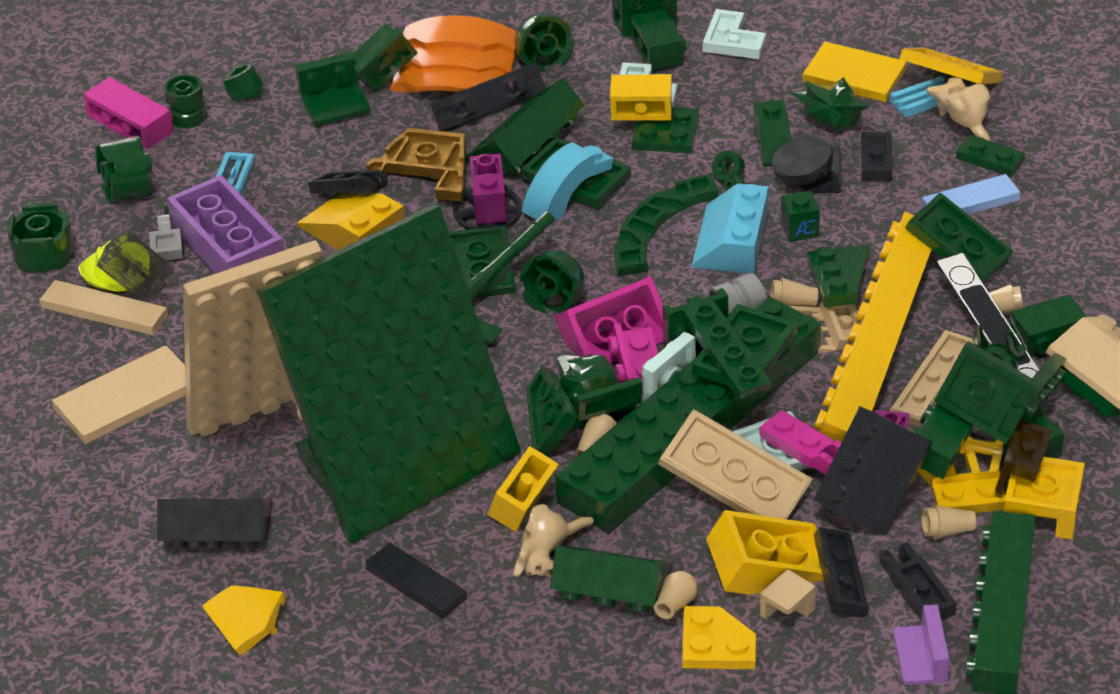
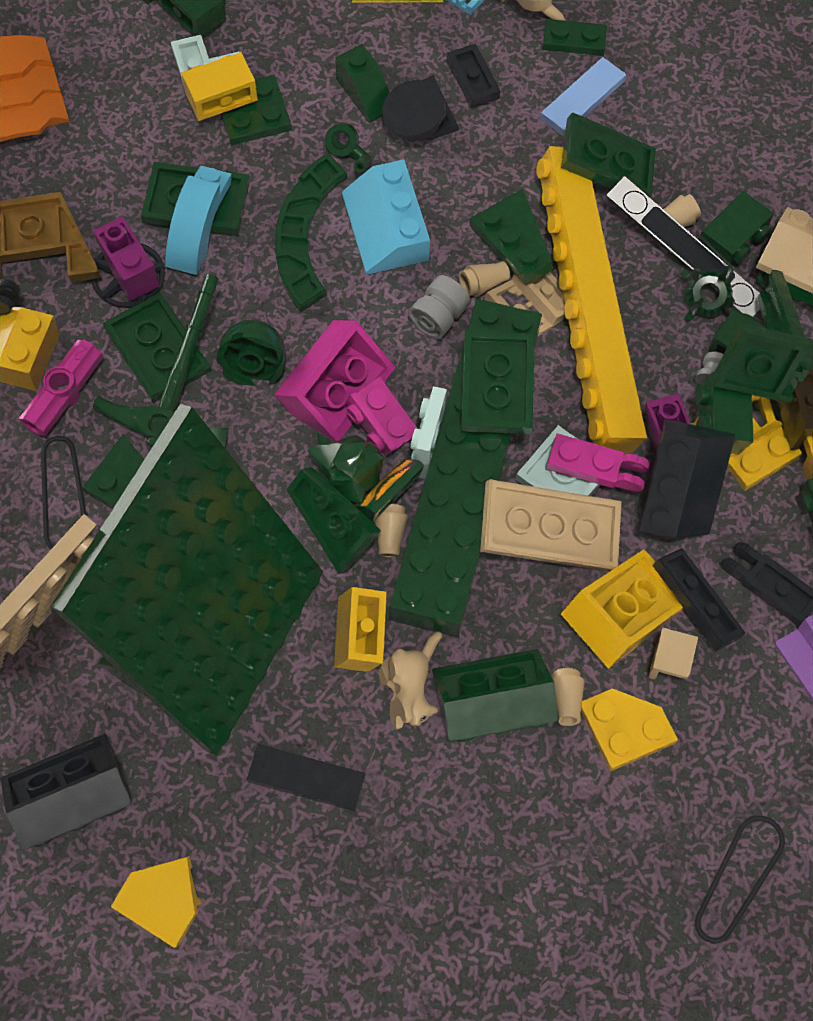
camera: 30 degrees left, 25 degrees up
black hinge [430,62,546,131] -> none
dark green slope [465,77,585,176] -> none
dark green cylinder [514,12,574,72] -> none
dark green bracket [662,288,772,400] -> none
dark green brick [781,191,820,243] -> none
dark green hair [789,77,870,134] -> none
tan tile [890,330,975,427] -> none
tan cone [921,504,976,540] -> none

